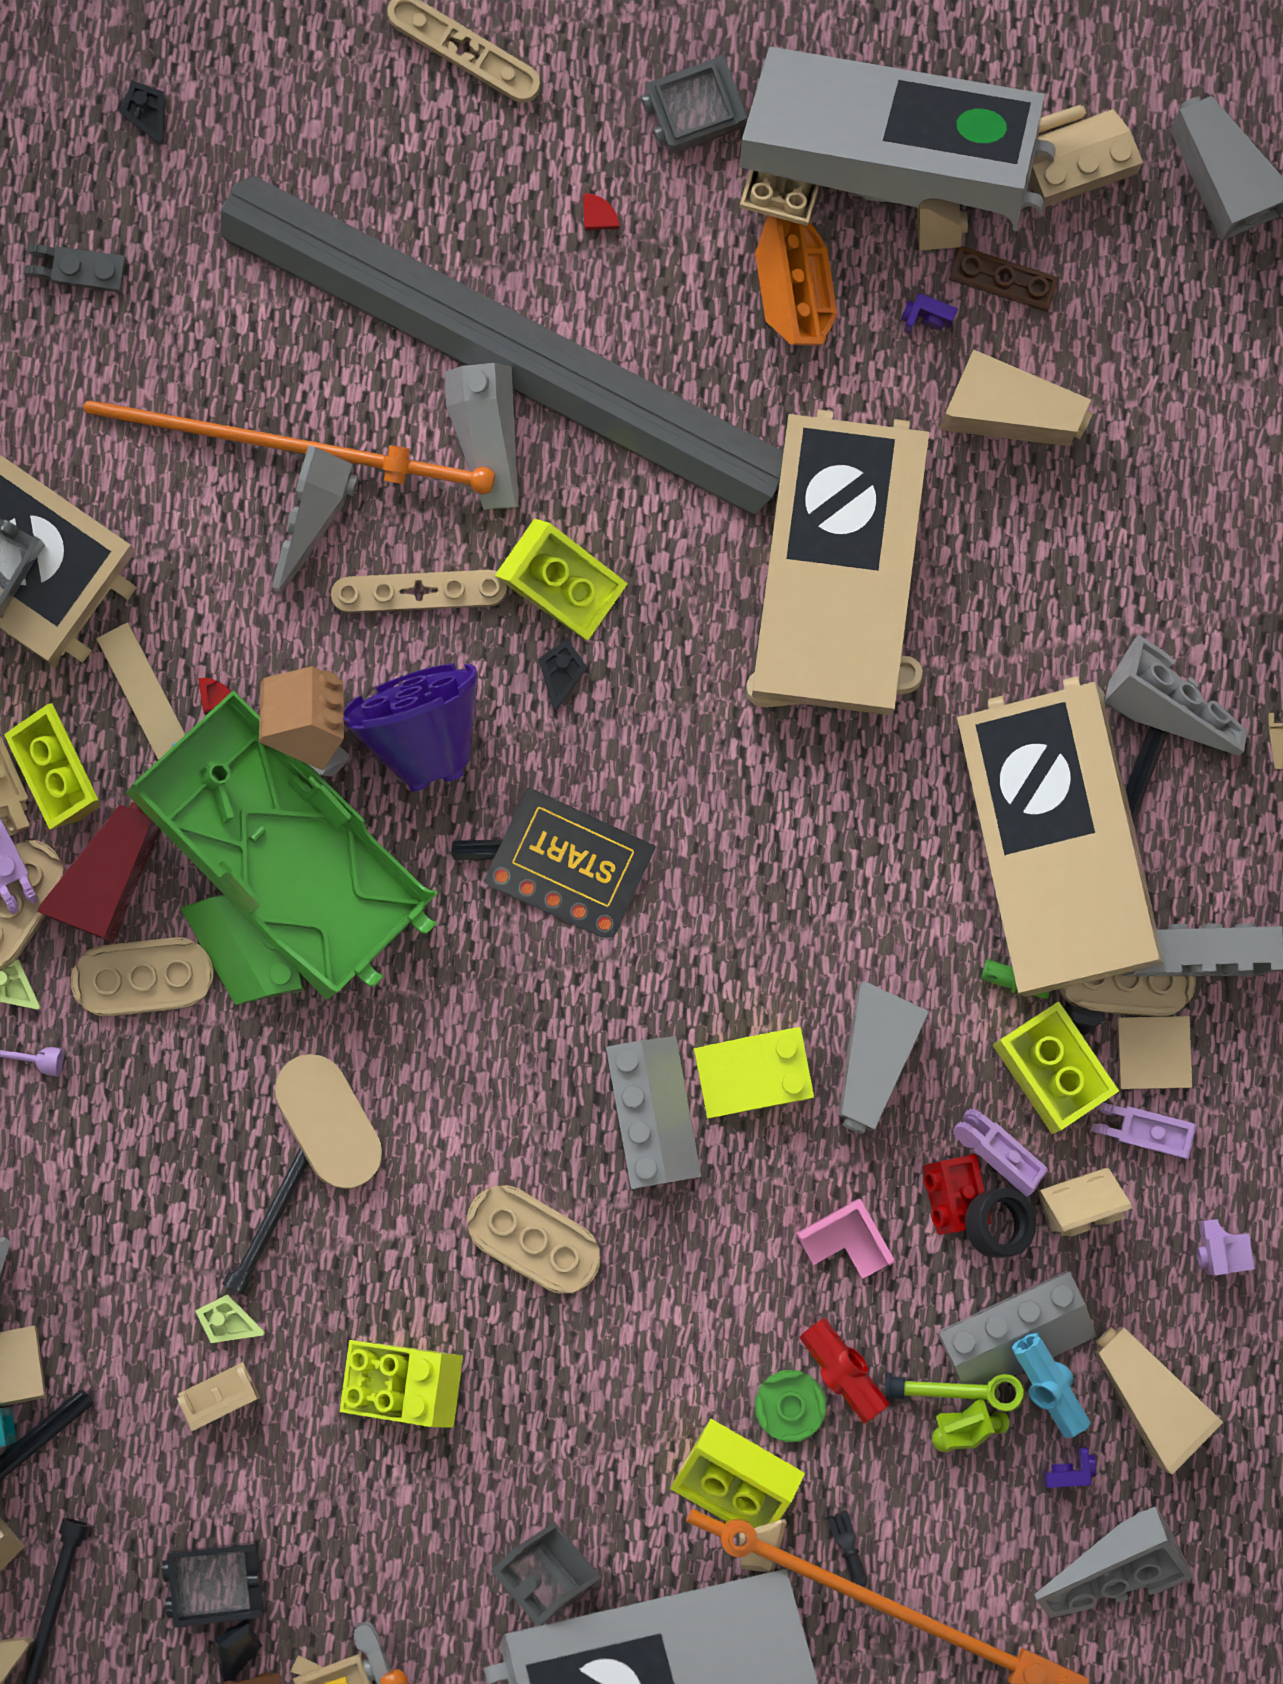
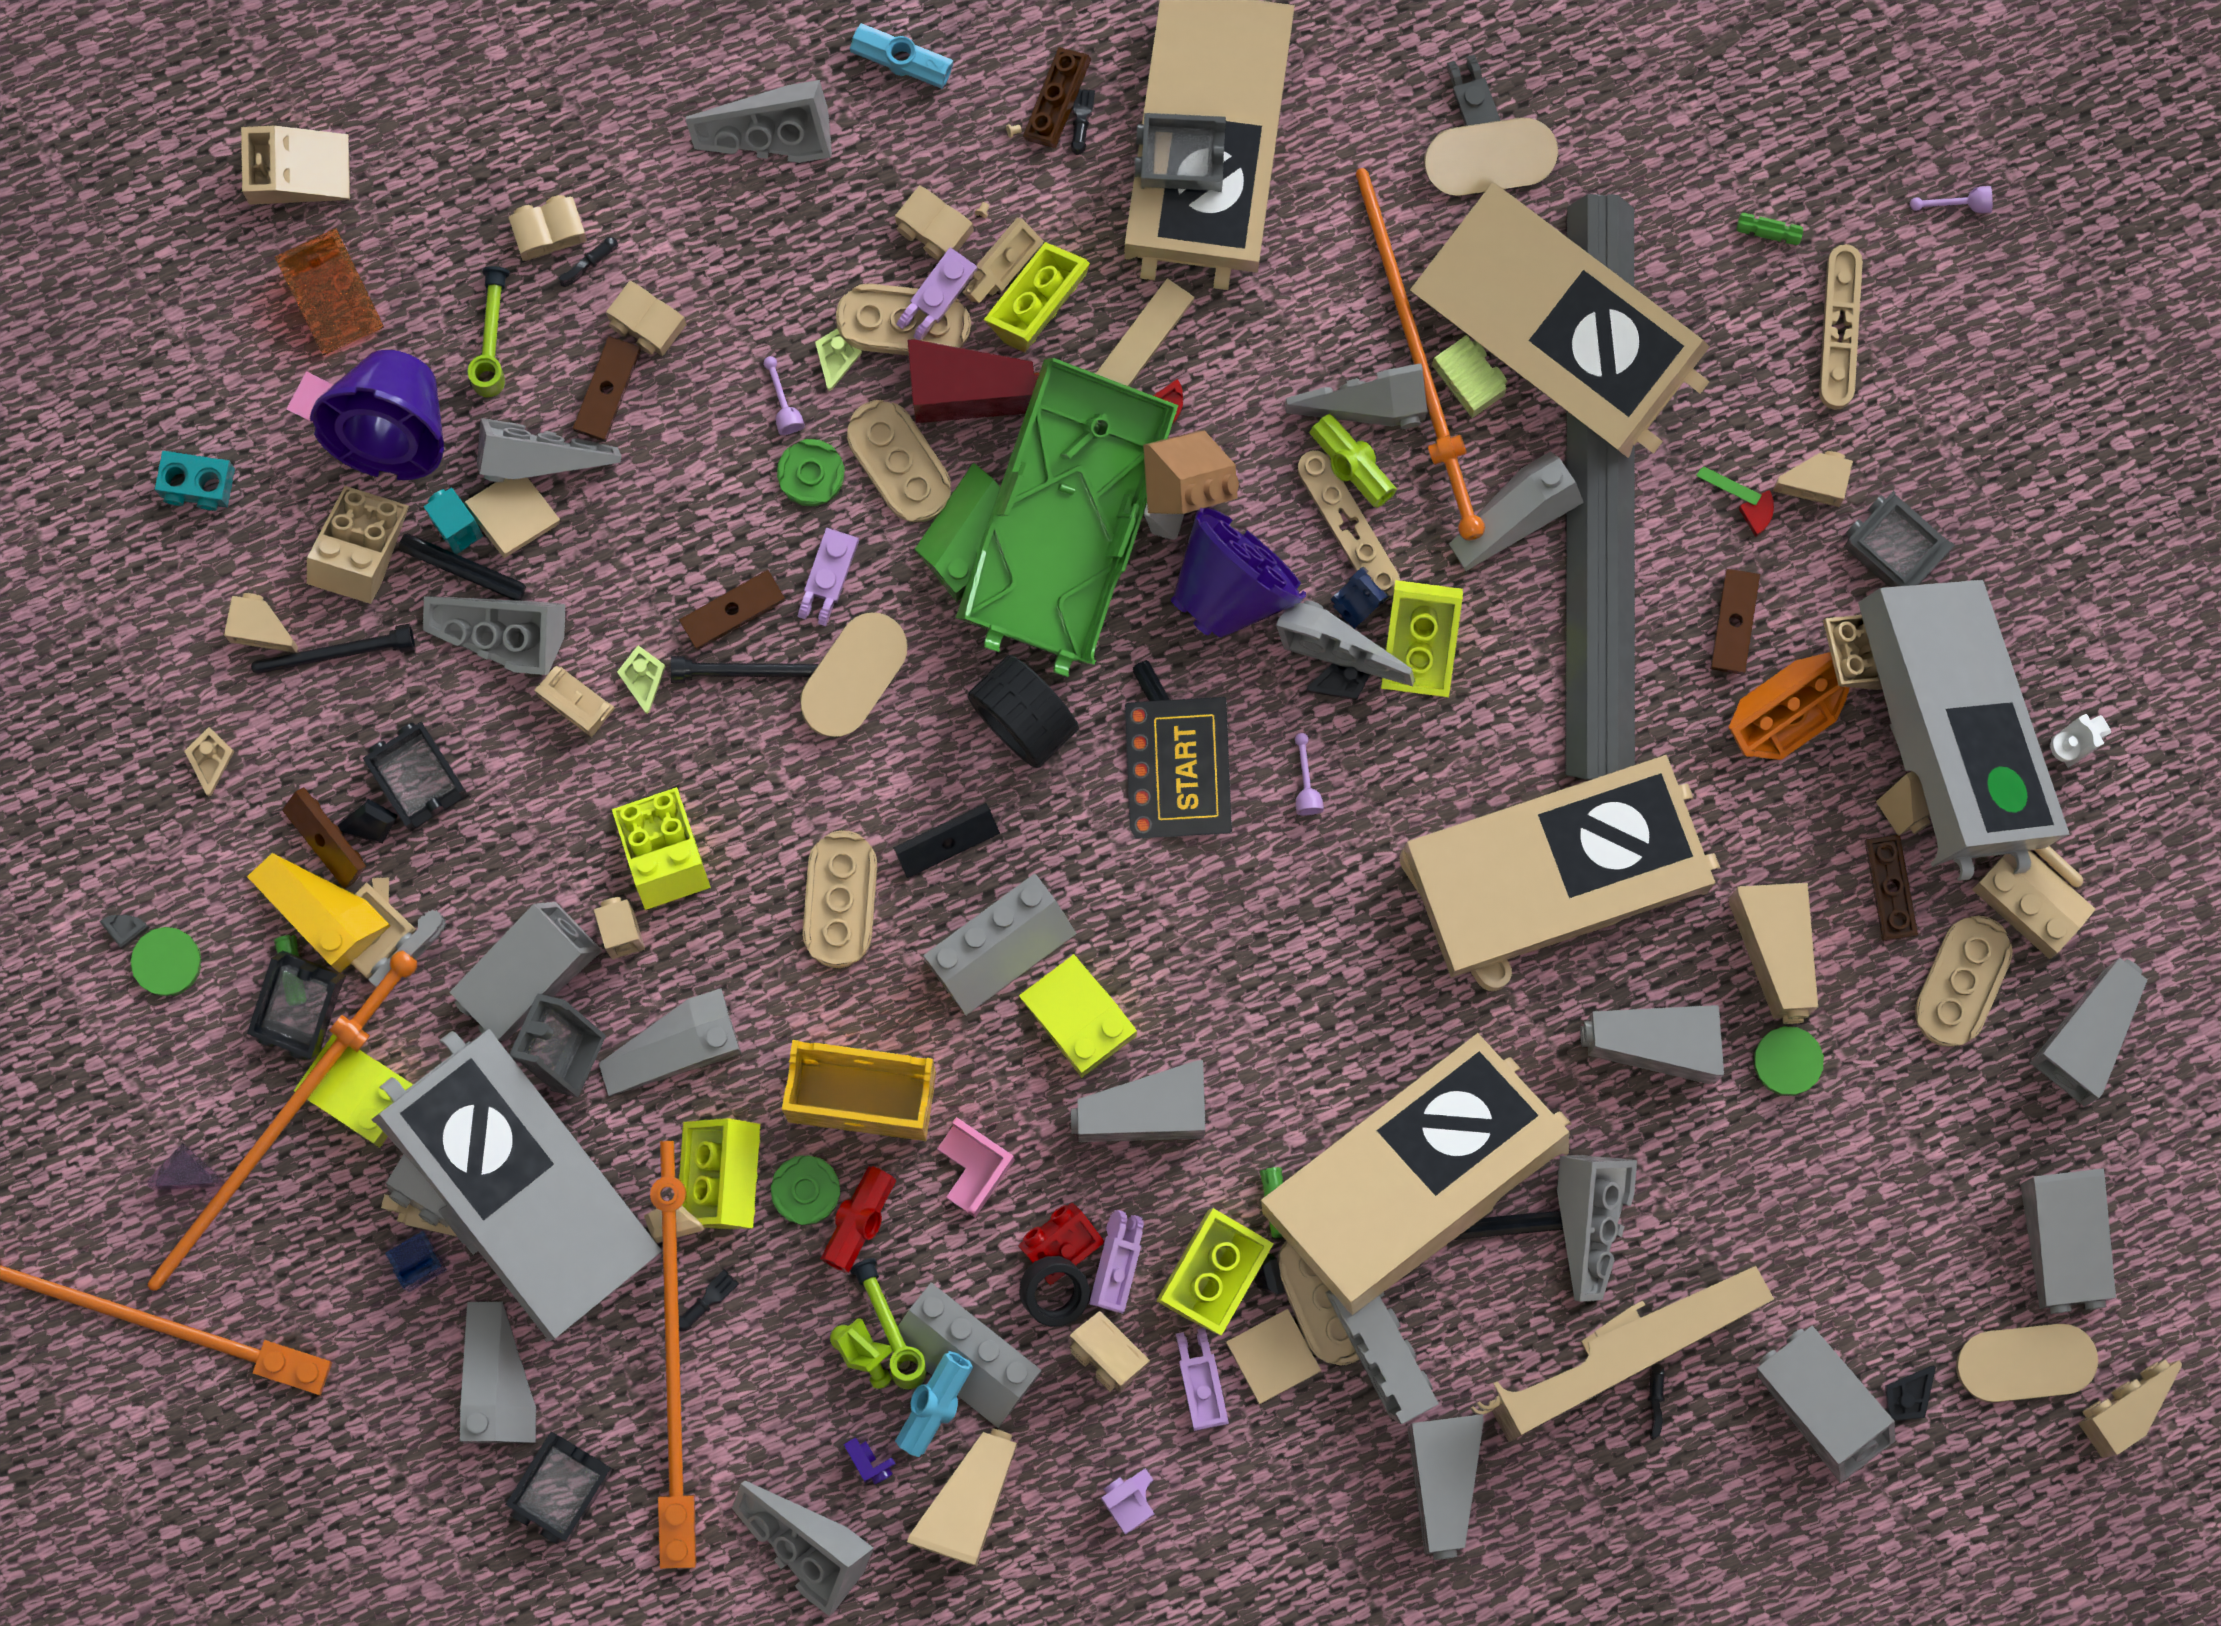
camera: 65 degrees right, 5 degrees down
black piece [119,80,165,145] -> none
dark purple bracket [901,293,958,334] -> none
none -> light grey wedge [423,596,565,675]
none -> light grey slope [450,902,602,1041]
none -> tan brick [594,897,645,960]
none -> light grey wedge [599,988,742,1096]
none -> reddish brown tile [679,570,786,651]
none -> bright green tile [777,439,845,506]
none -> yellow gear [782,1040,936,1141]
none -> lavender hinge [798,528,859,626]
none -> black tile [893,803,1000,878]
none -> black tyre [968,655,1079,768]
none -> light grey wedge [1276,600,1415,686]
none -> lavender hinge [1295,733,1324,816]
none -> lime piece [1309,414,1397,508]
none -> dark blue piece [1330,567,1390,629]
none -> tan piece [1410,182,1710,458]
none -> tan tile [1424,117,1558,196]
none -> yellowish green brick [1432,335,1507,418]
none -> light grey slope [1580,1005,1724,1084]
none -> bright green piece [1696,467,1762,506]
none -> reddish brown tile [1710,569,1760,675]
none -> bright green axle [1737,213,1803,245]
none -> bright green tile [1754,1026,1824,1096]
none -> tan slope [1773,451,1853,507]
none -> tan tile [1915,915,2013,1047]
none -> white hips [2050,714,2111,768]

